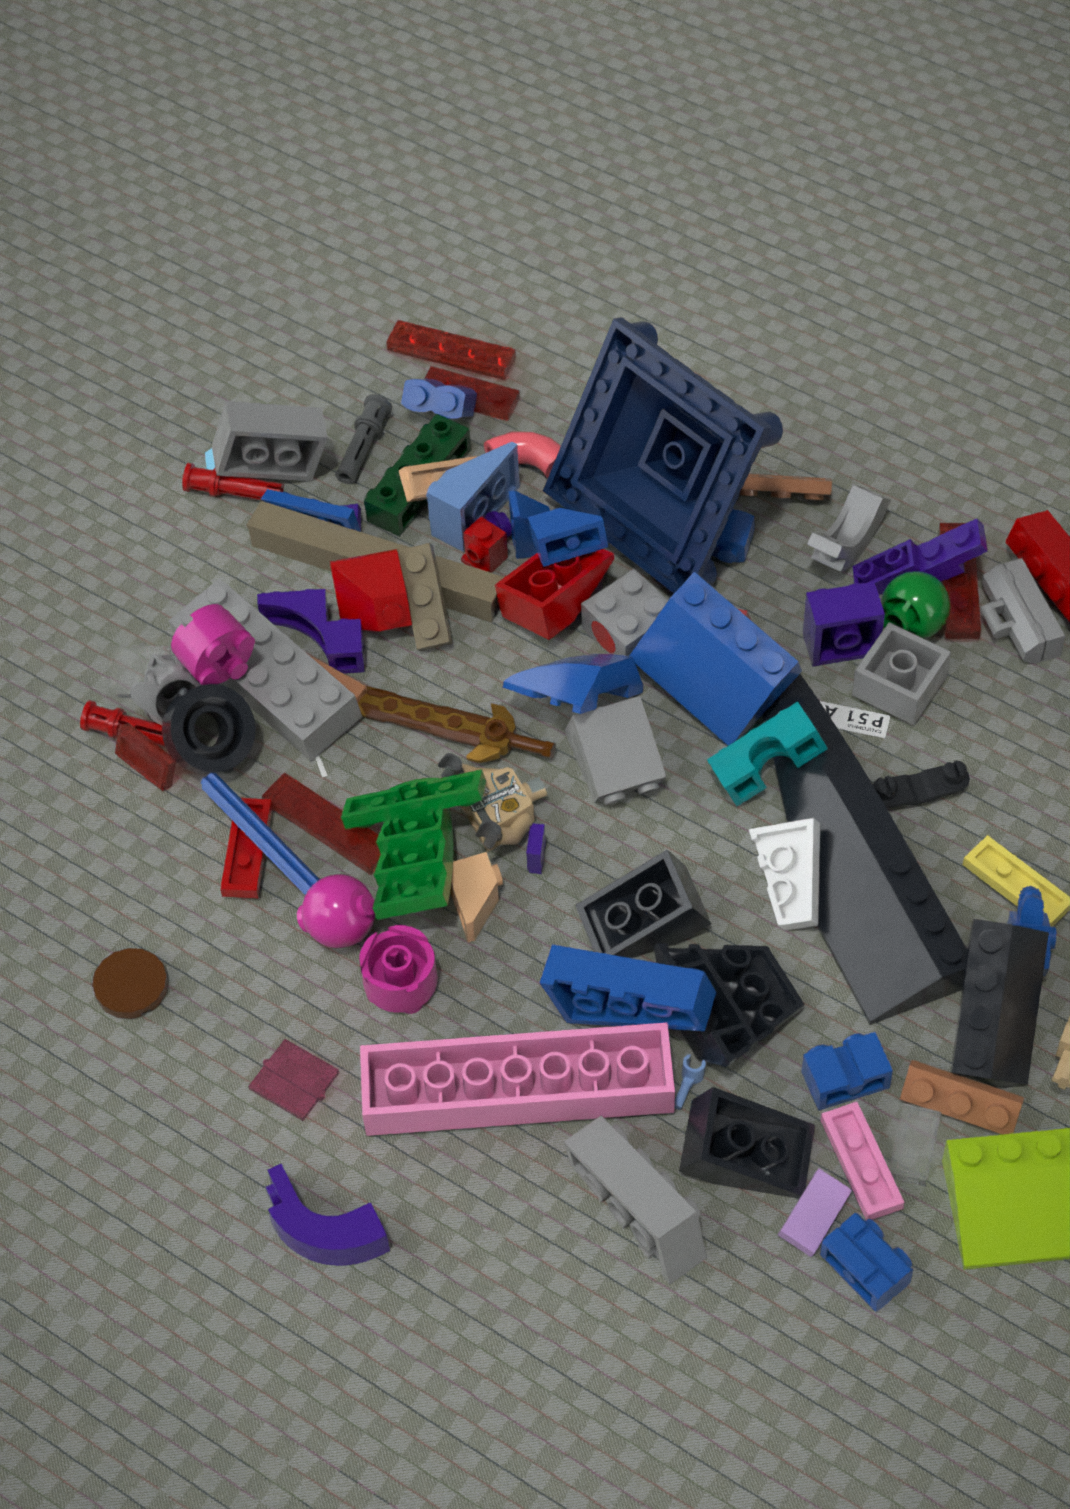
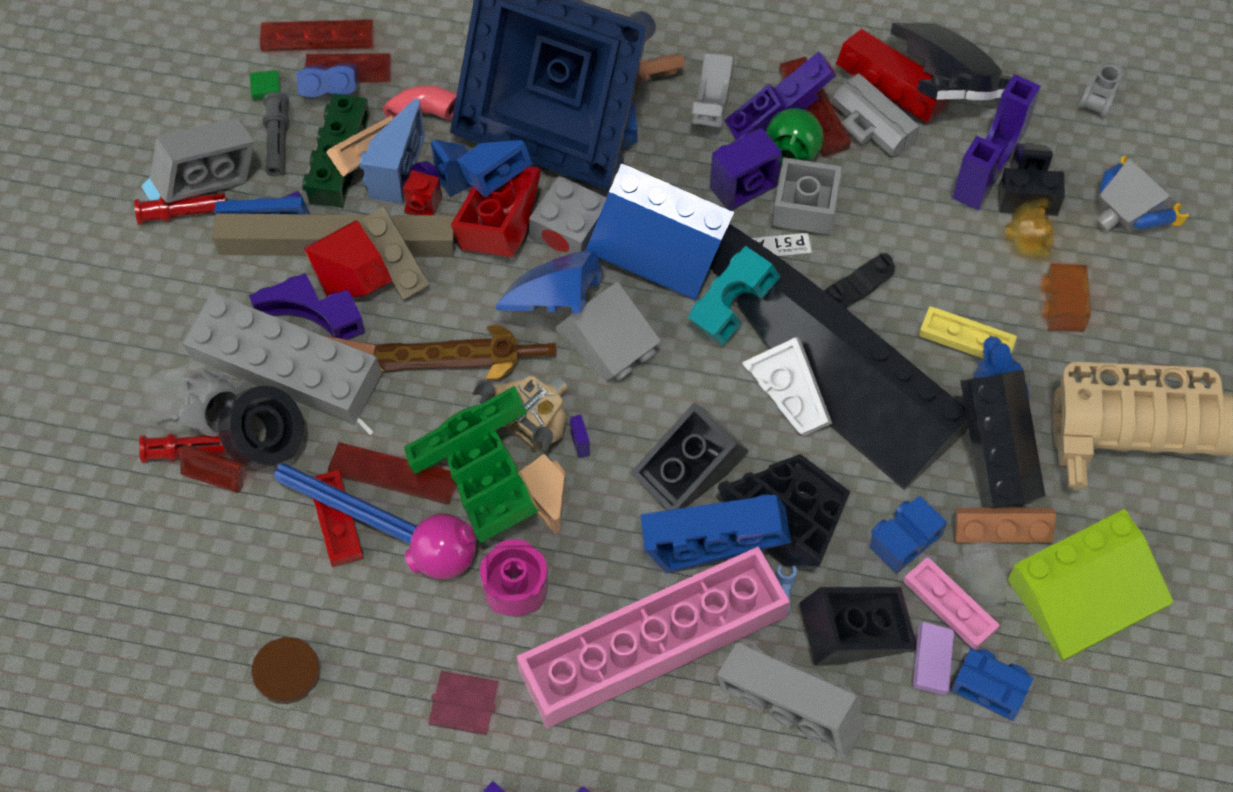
camera: 25 degrees left, 5 degrees up
dark pink brick [171,604,255,685] -> none
none -> green tile [249,70,281,101]

